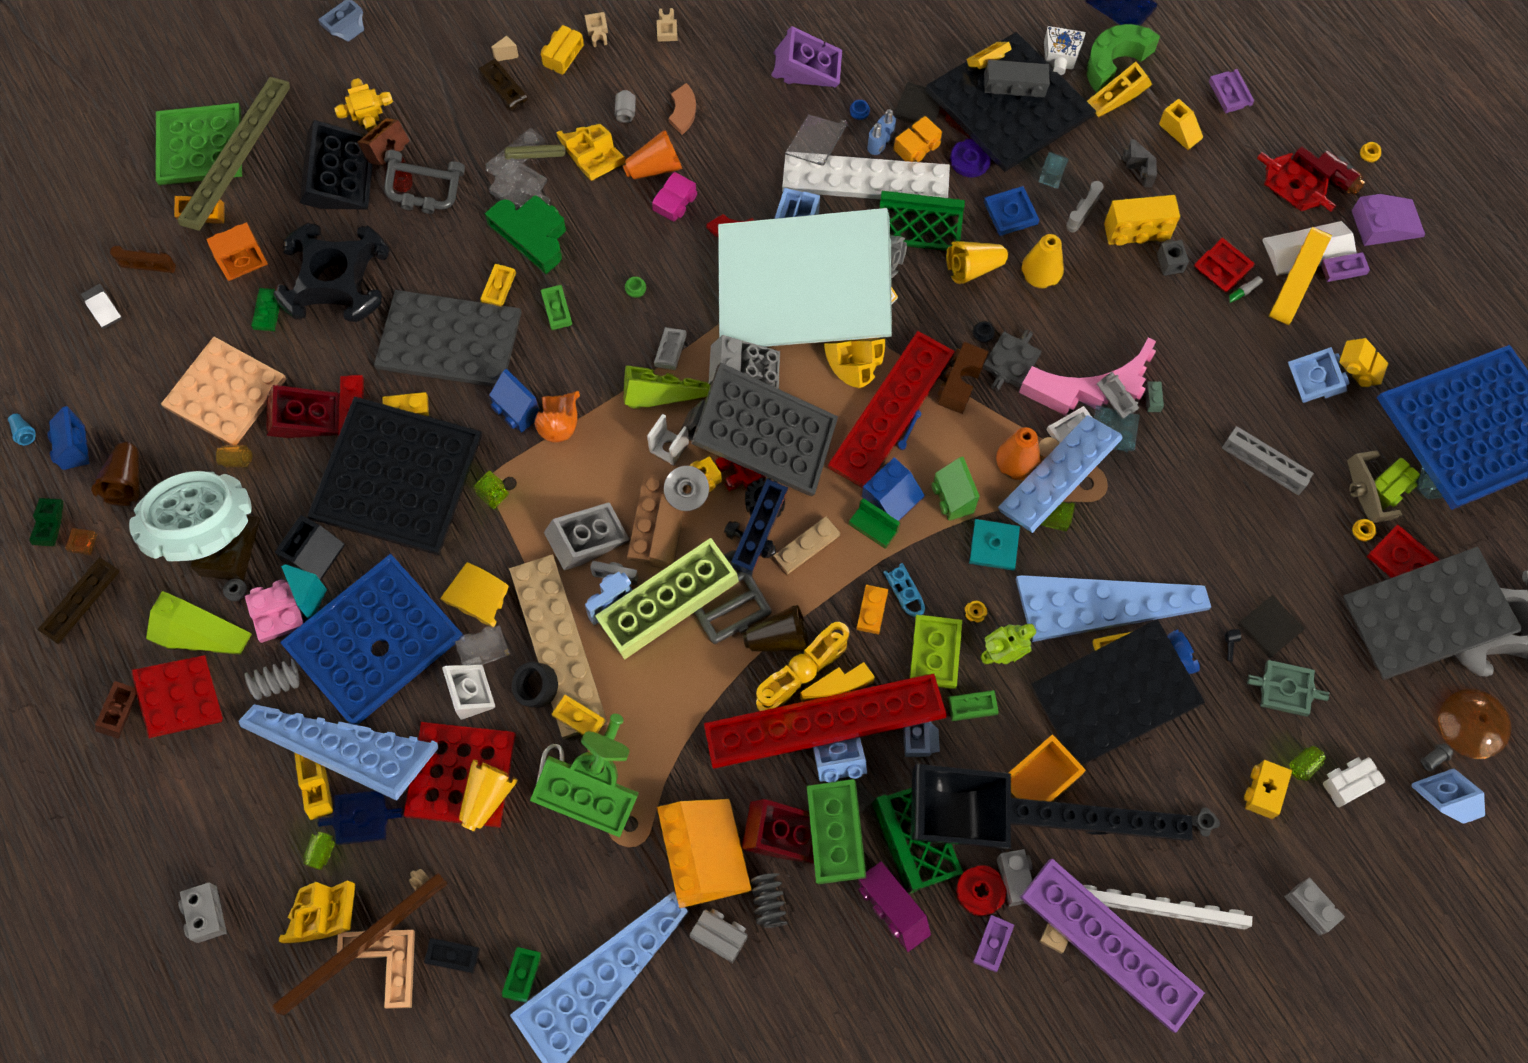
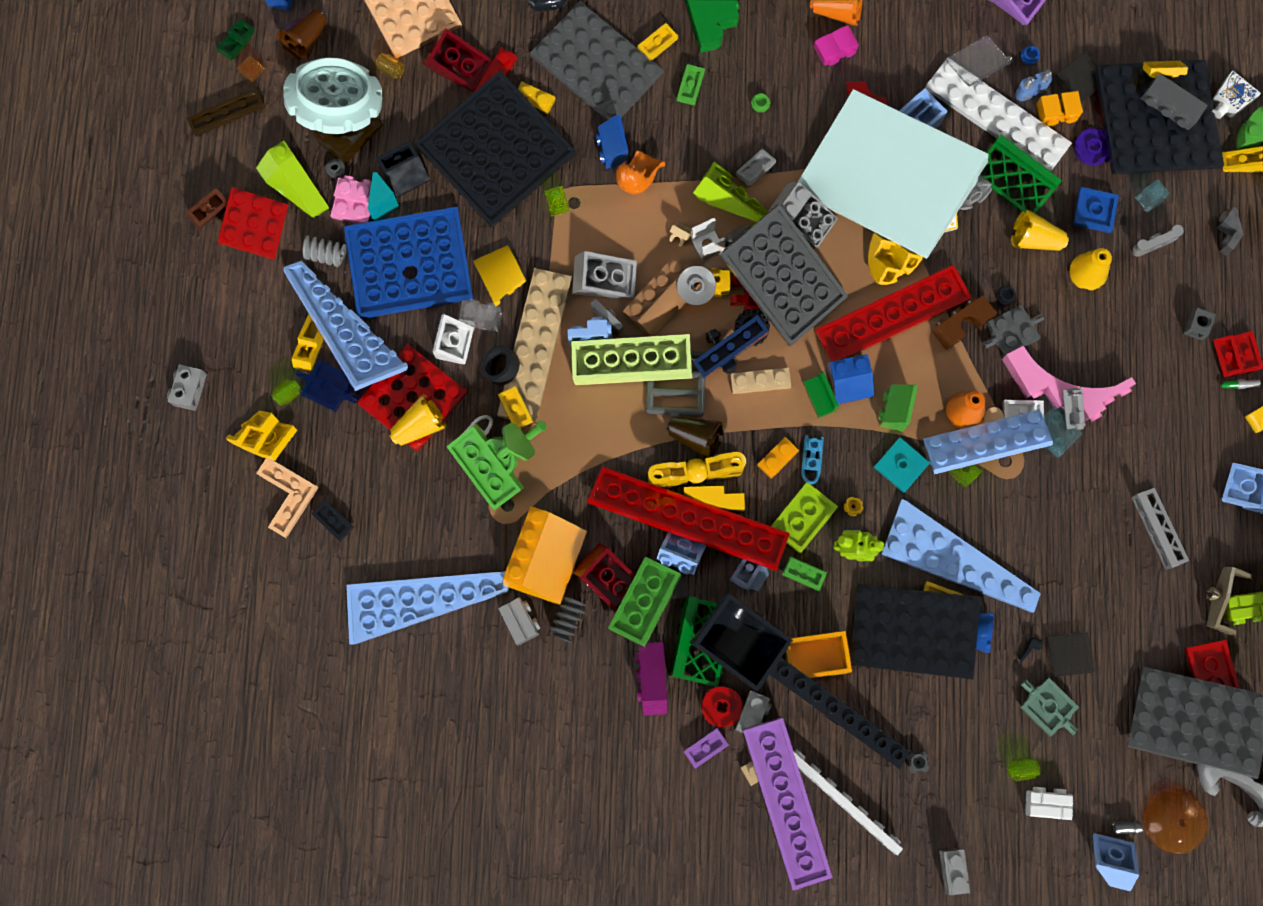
camera: 35 degrees right, 10 degrees up
reddish brown tile [272,873,448,1015] -> none
tan plate [409,869,429,891] -> none
green plate [502,947,541,1003] -> none
blue hinge [898,410,921,450] -> none
yellow brick [1104,195,1180,246] -> none
sand green piece [1145,382,1164,412] -> none
yellow brick [1244,760,1292,819] -> none
yellow plate [1352,519,1376,541] -> none
none -> tan tile [669,222,692,247]

